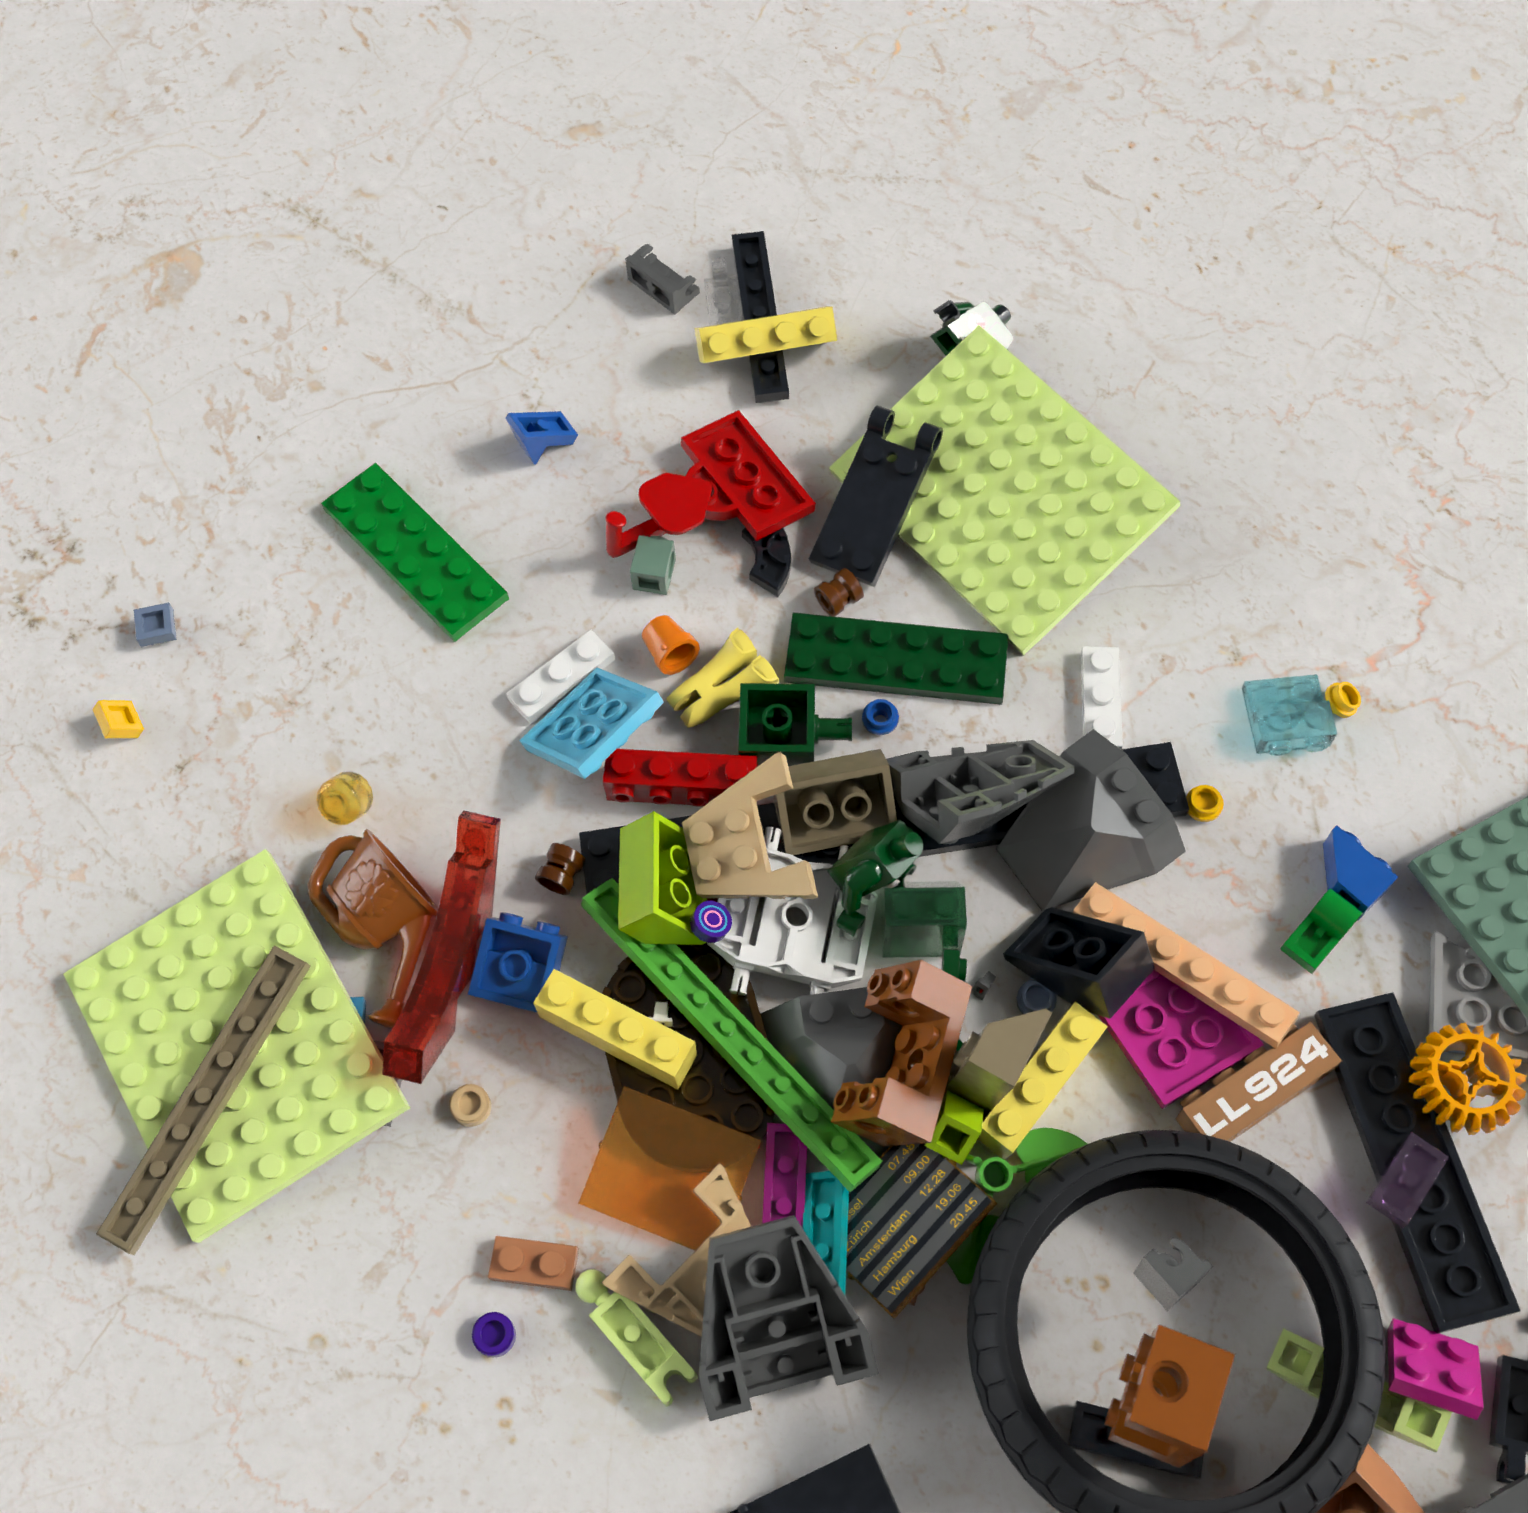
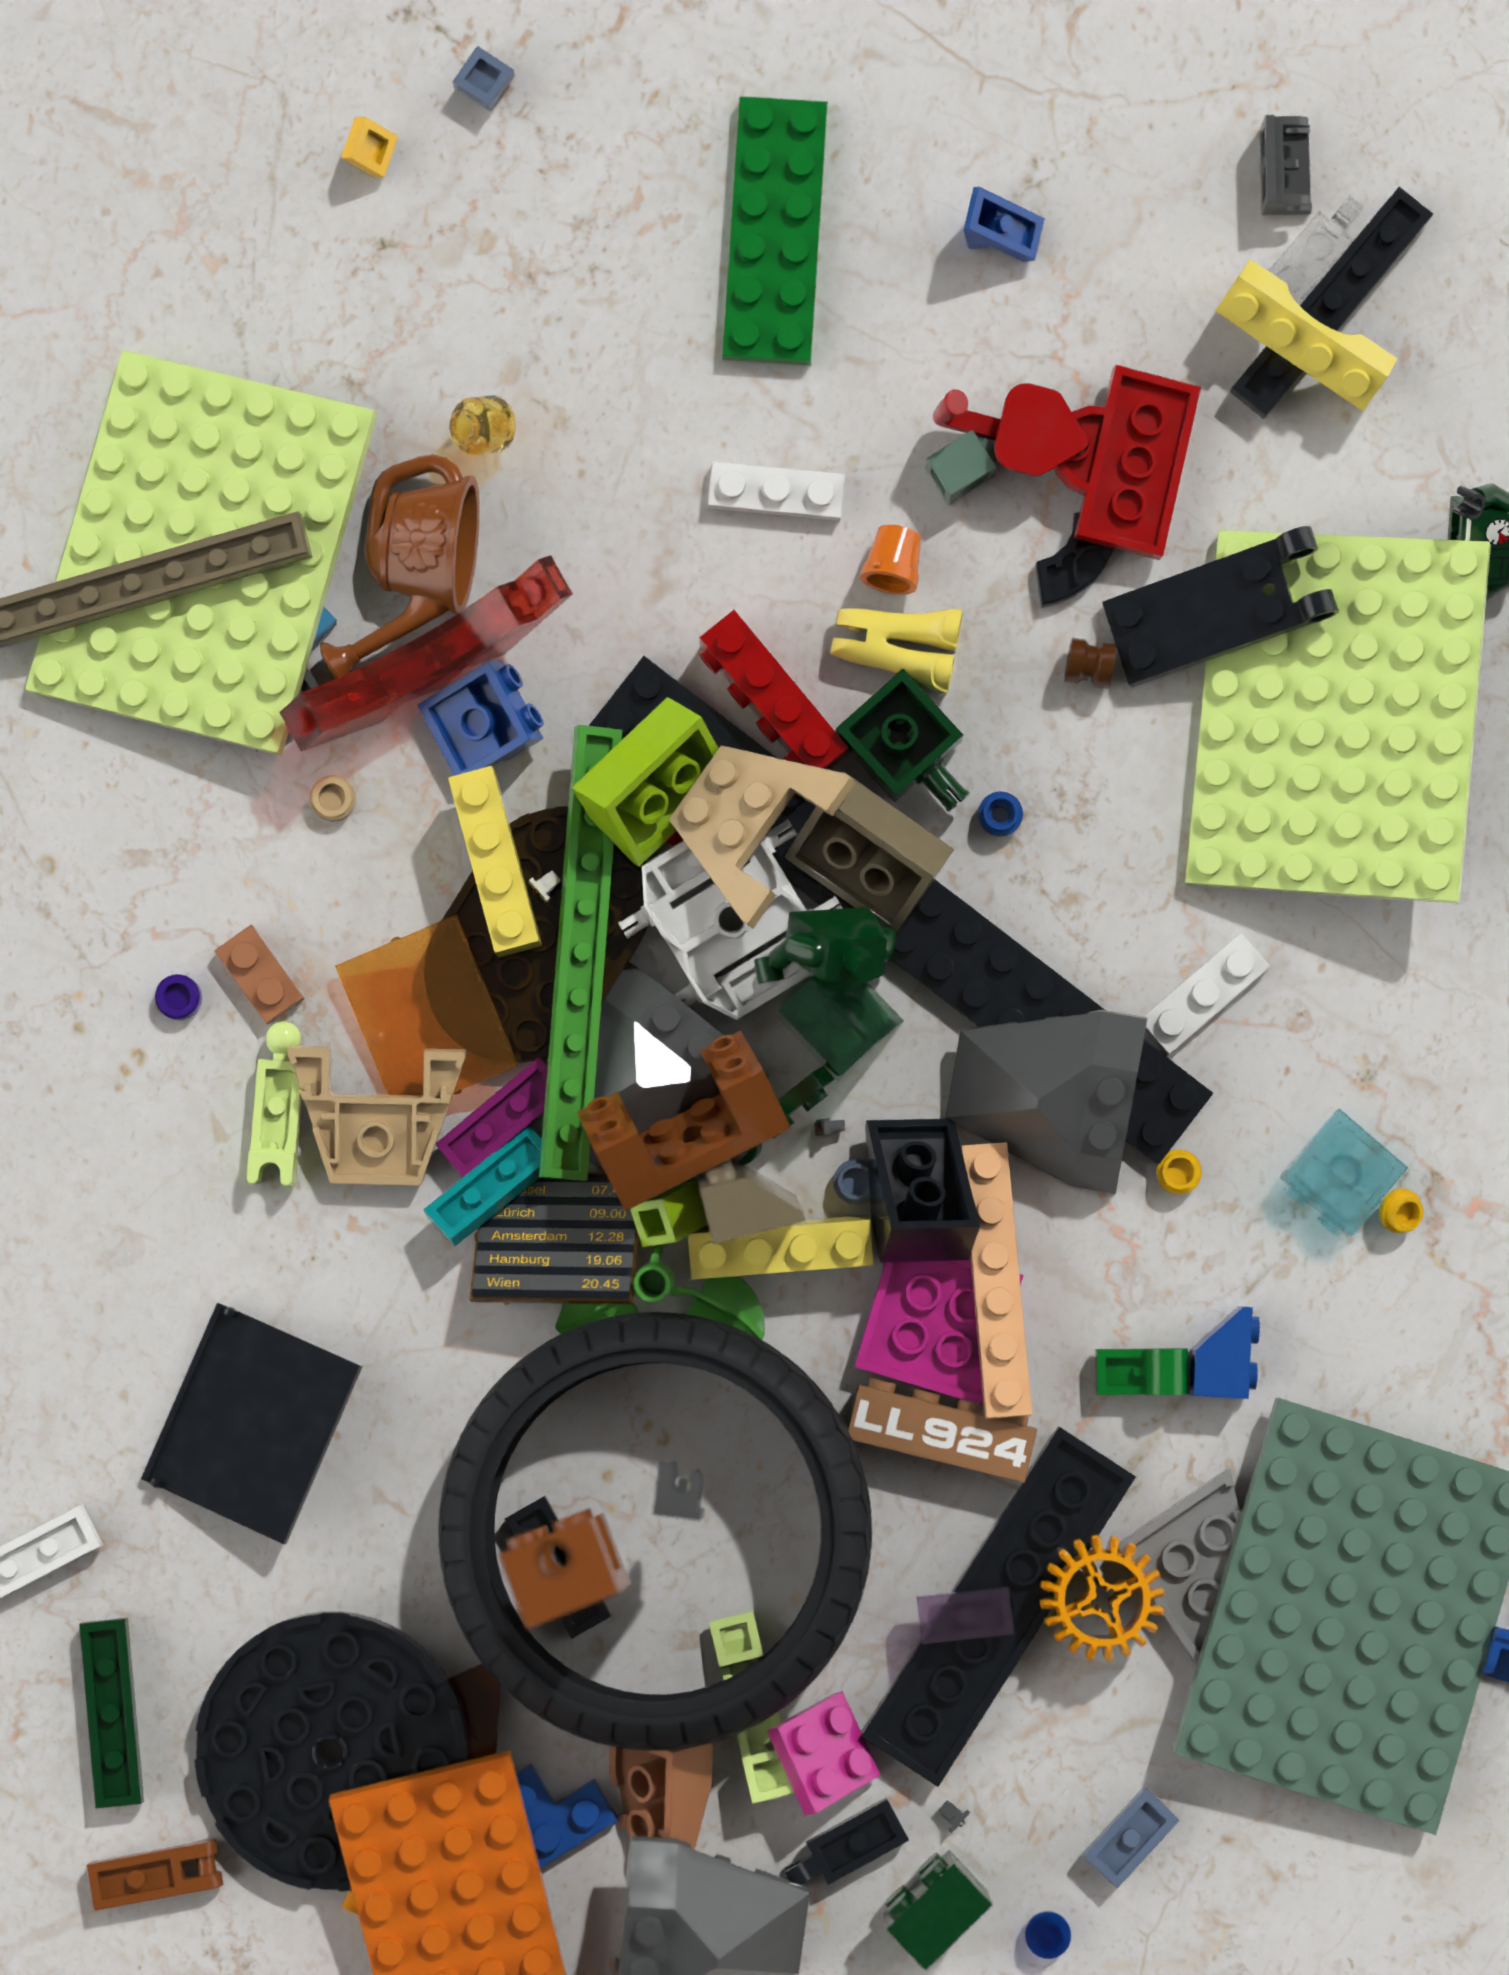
camera: 45 degrees right, 20 degrees up
medium azure plate [519,667,664,779] -> none
reddish brown wheel [535,843,586,895] -> none
dark purple tile [690,901,732,943] -> none
dark grey wedge [699,1215,879,1421] -> none
dark green plate [784,612,1008,705] -> none
dark grey wedge [886,740,1074,844] -> none

